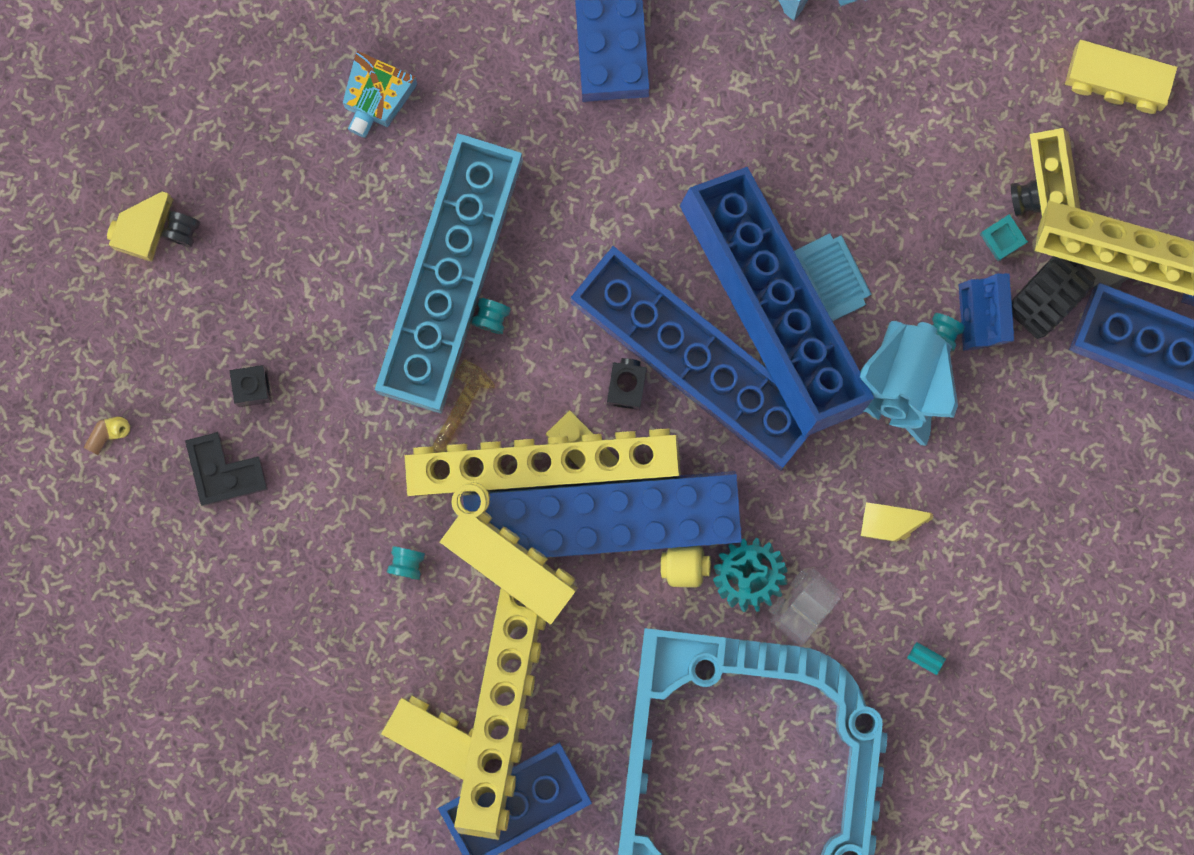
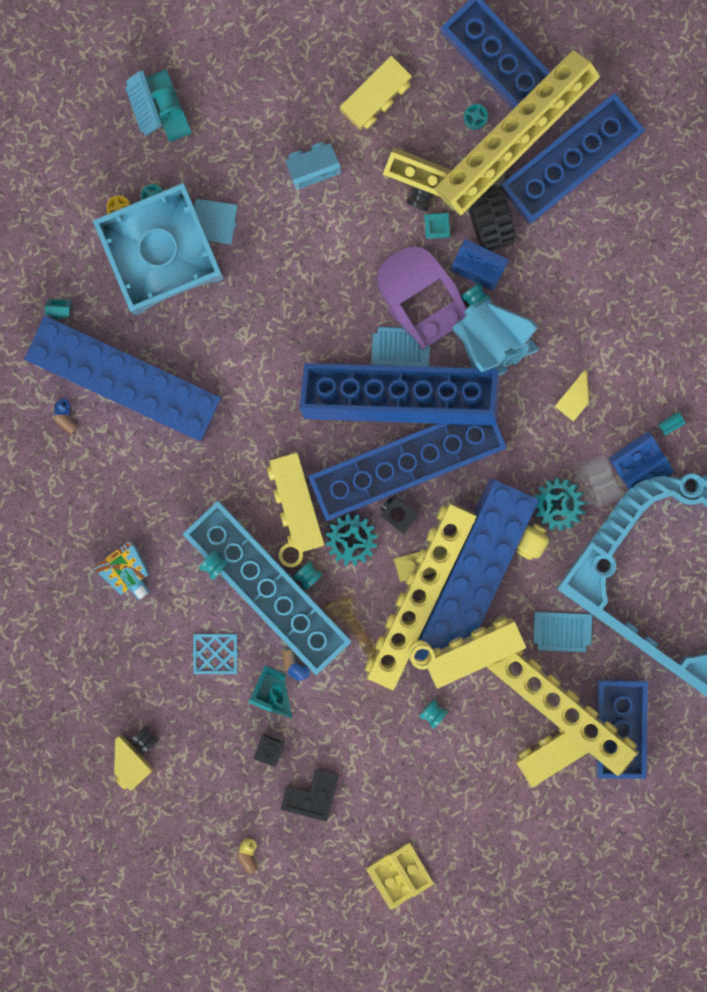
camera: 60 degrees left, 5 degrees up
none -> medium azure window [192,634,238,674]
none -> teal wheel [198,550,229,581]
none -> teal slope [248,666,292,718]
none -> light yellow hinge [267,453,325,567]
none -> arm [282,649,310,681]
none -> medium azure slope [285,142,341,190]
none -> teal gear [326,514,377,566]
none -> light yellow slope [366,843,434,910]
none -> medium lavender slope [377,247,466,350]
none -> teal wheel [463,104,488,130]
none -> medium azure window [533,612,592,652]
none -> blue slope [608,431,675,490]

